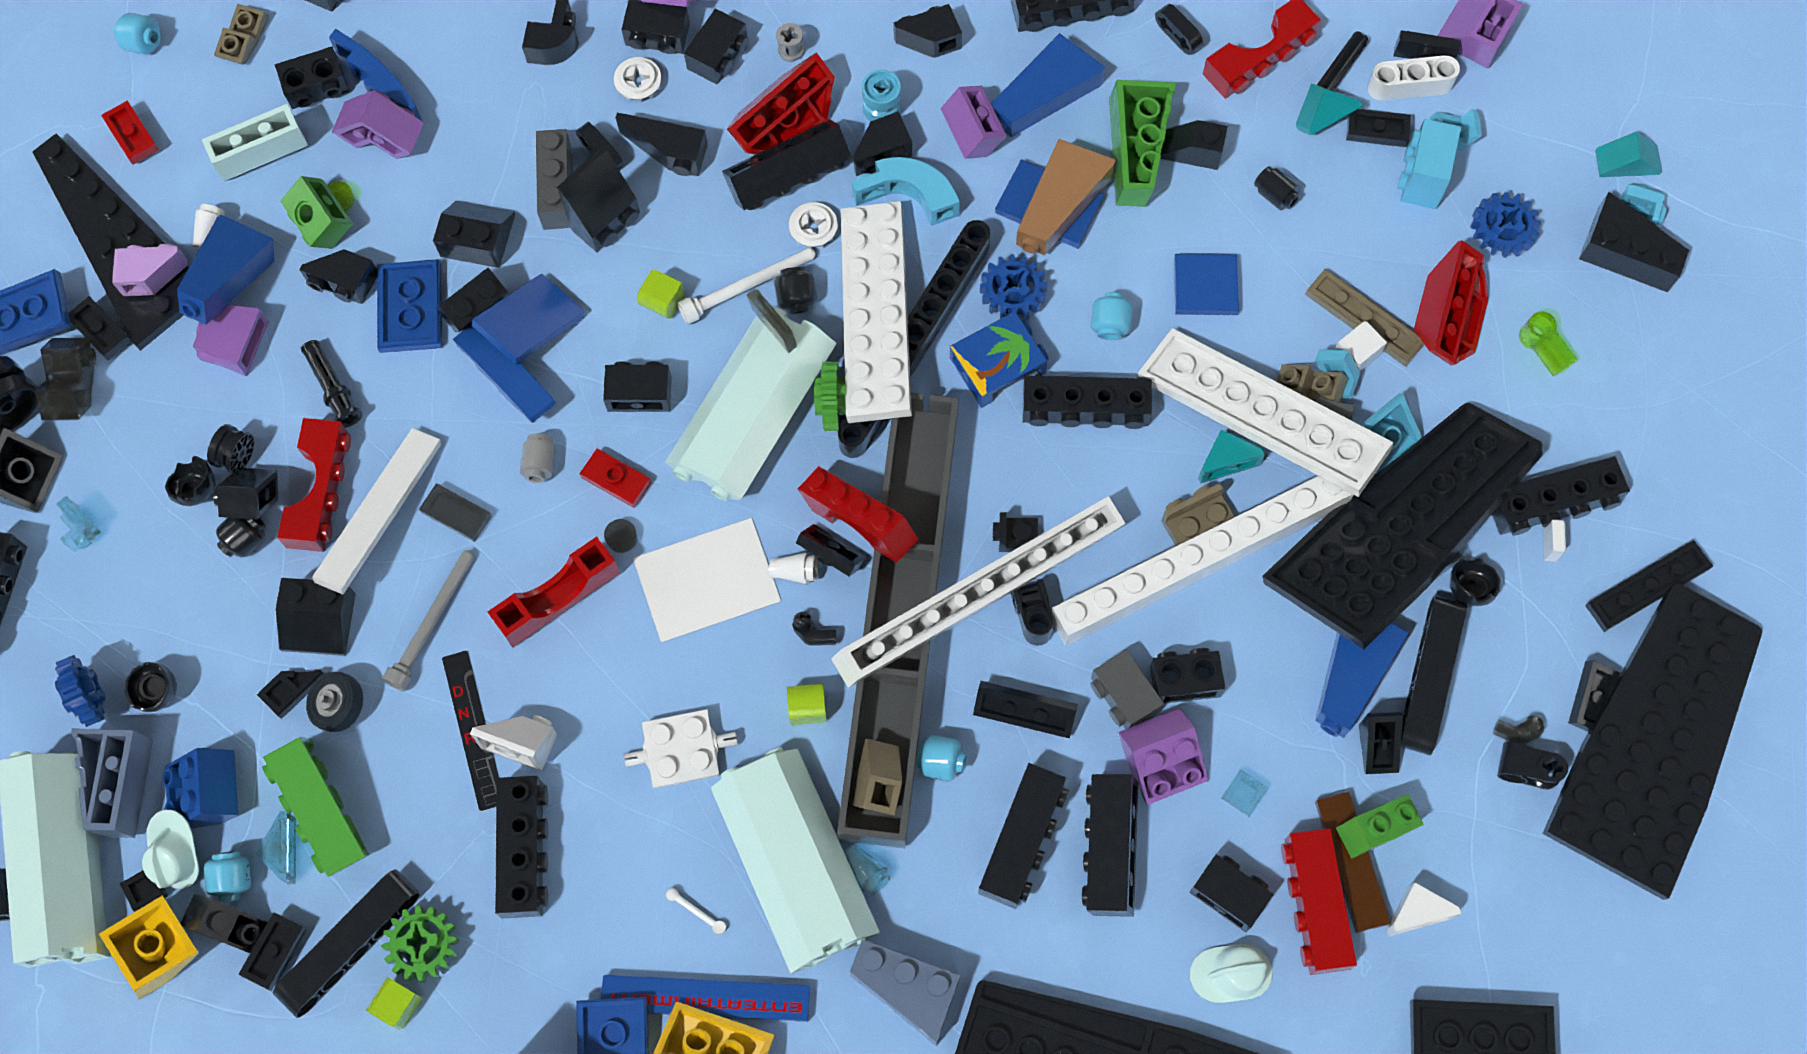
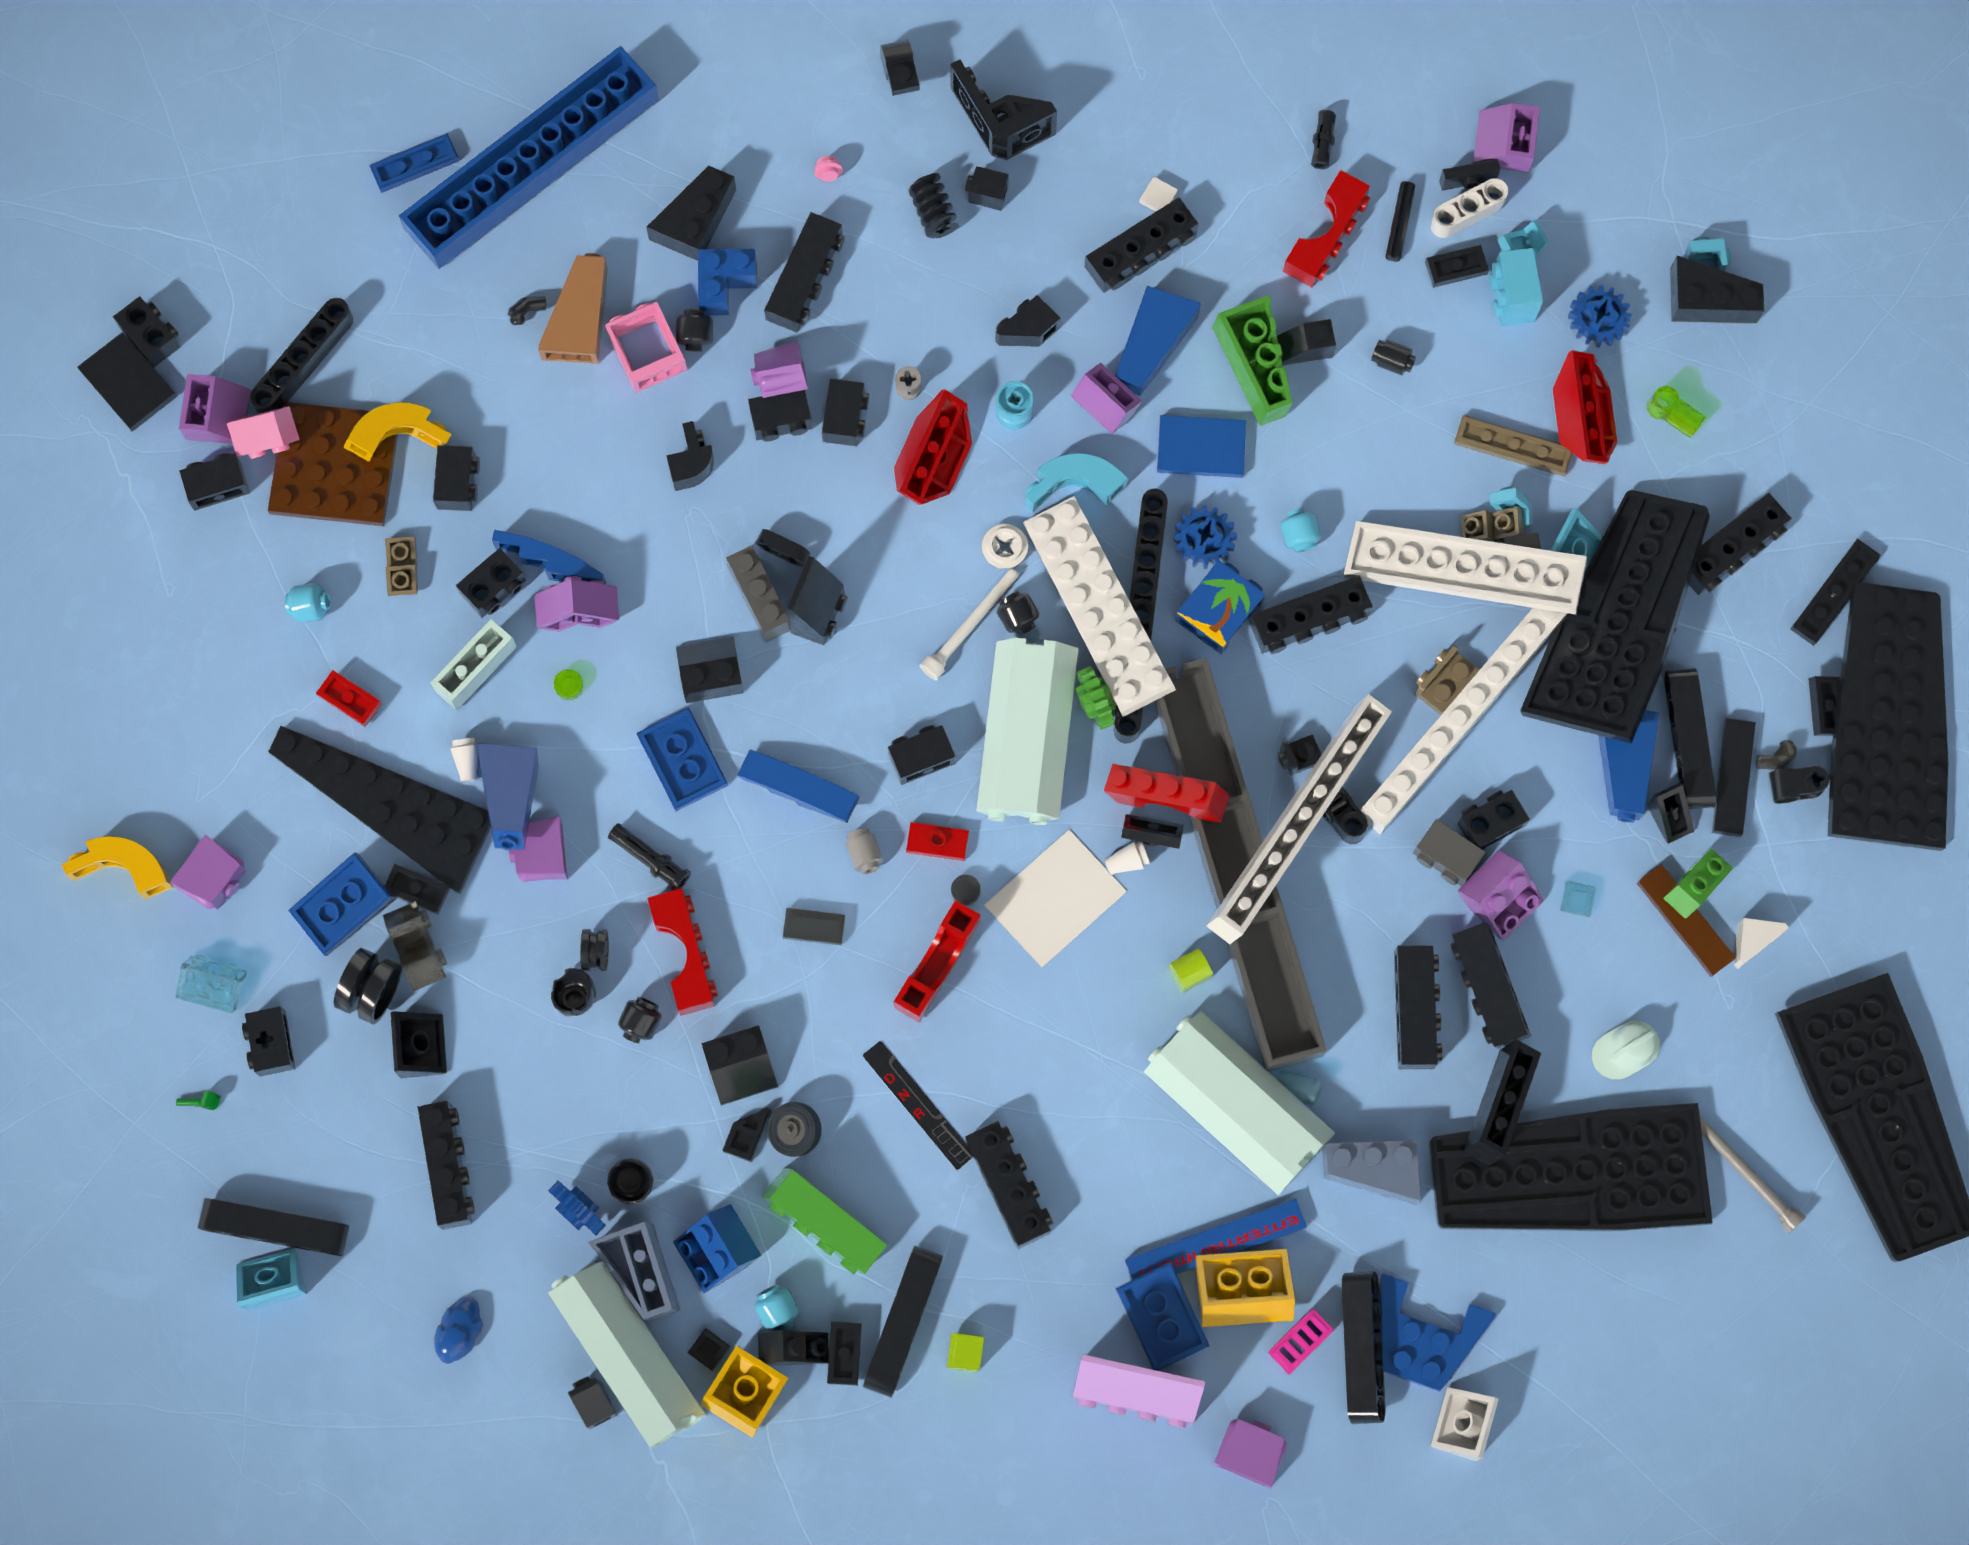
camera: 25 degrees left, 5 degrees up
clear light blue bracket [56,496,101,552] -> none
lavender slope [112,244,188,296] -> none
light aqua piece [142,809,200,889] -> none
black brick [213,468,279,519] -> none
clear light blue slope [256,811,296,885] -> none
bright green brick [280,176,353,249] -> none
black slope [299,249,377,304] -> none
white tile [312,428,441,594] -> none
light grey piece [381,550,474,692] -> none
bright green gear [381,905,460,982] -> none
black brick [436,267,508,332] -> none
white slope [470,715,557,771] -> none
blue tile [472,273,585,365] -> none
white gear [613,57,662,102] -> none
black slope [615,112,708,176] -> none
white plate [624,709,738,789] -> none
lime piece [637,270,685,319] -> none
white hinge [666,888,726,935] -> none
black brick [722,119,852,210] -> none
clear smoke tile [747,289,797,353] -> none
black arm [792,612,836,646] -> none
dark tan slope [850,738,902,815] -> none
black slope [853,111,912,176] -> none
medium azure head [916,735,967,782] -> none
black plate [973,681,1078,739] -> none
medium nougat slope [1016,139,1116,255] -> none
black beam [1155,4,1203,55] -> none
blue tile [1174,254,1239,315] -> none
black brick [1189,854,1274,932] -> none
teal slope [1198,430,1265,484] -> none
red brick [1281,828,1357,975] -> none
teal slope [1296,83,1362,135] -> none
white panel [1335,321,1387,371] -> none
black hair [1450,557,1501,606] -> none
white tile [1543,520,1566,562] -> none
teal slope [1595,131,1662,177] -> none
none -> black brick [1463,1039,1541,1166]
none -> black tile [1712,718,1756,837]

